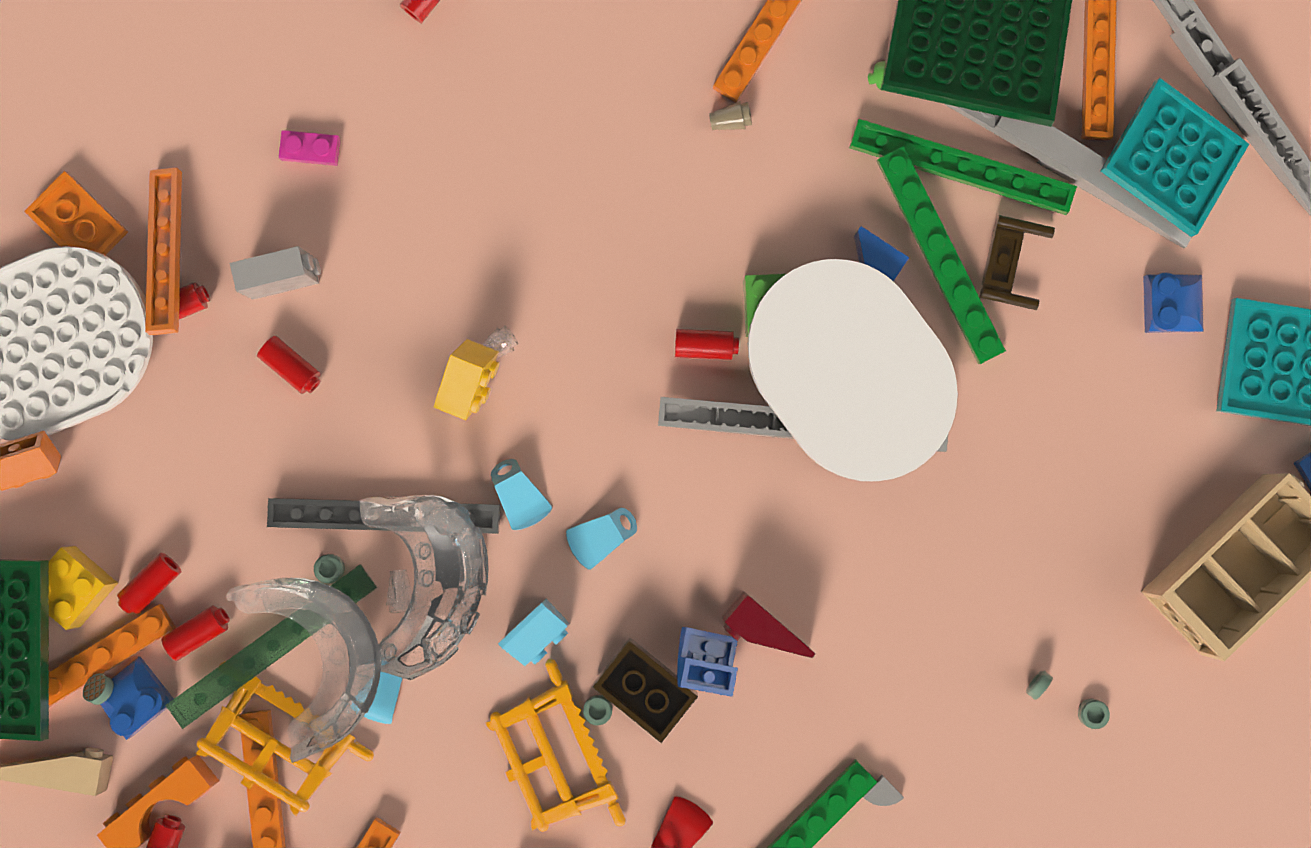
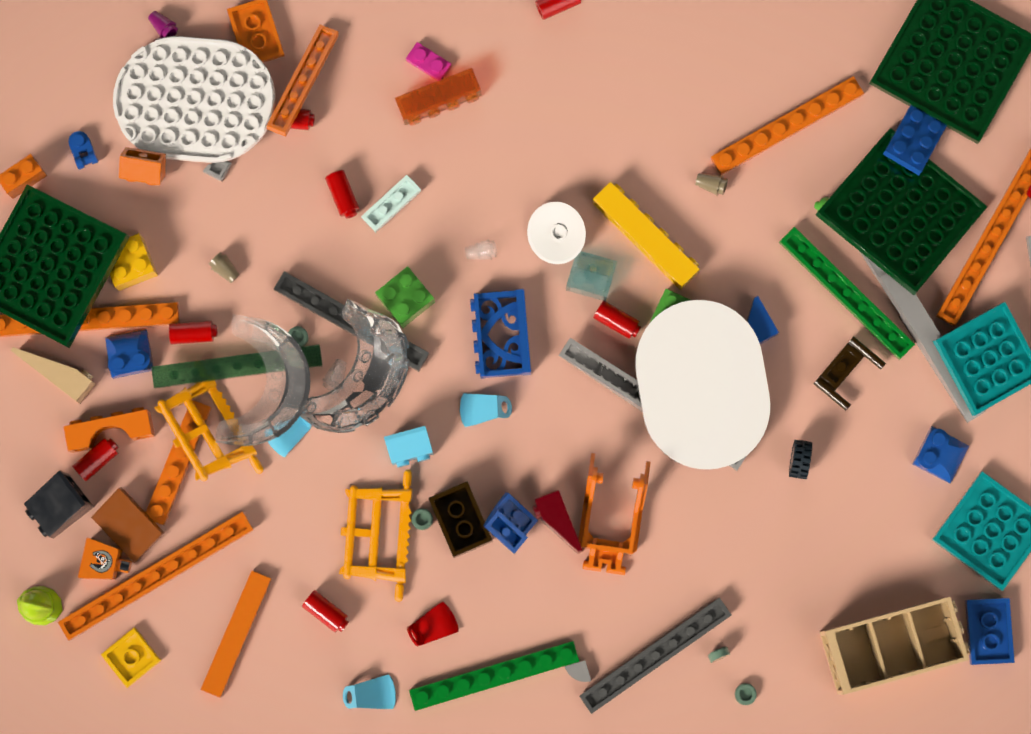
camera: 30 degrees right, 5 degrees down
sand green tile [83,673,114,705] -> none
red brick [117,552,182,614] -> none
light grey brick [229,246,321,300] -> none
yellow brick [433,339,500,420] -> none
medium azure piece [491,459,553,530] -> none
green plate [876,146,1006,364] -> none
none -> light grey tile [203,161,232,182]
none -> dark tan cone [209,252,240,283]
none -> light aqua plate [361,175,421,233]
none -> bright green brick [375,266,435,328]
none -> clear orange brick [395,68,482,126]
none -> blue fence [470,289,531,379]
none -> white hat [527,202,586,264]
none -> clear light blue slope [566,251,617,301]
none -> orange piece [578,453,651,575]
none -> dark grey plate [579,598,731,714]
none -> yellow brick [592,182,700,290]
none -> black wheel [789,440,812,479]

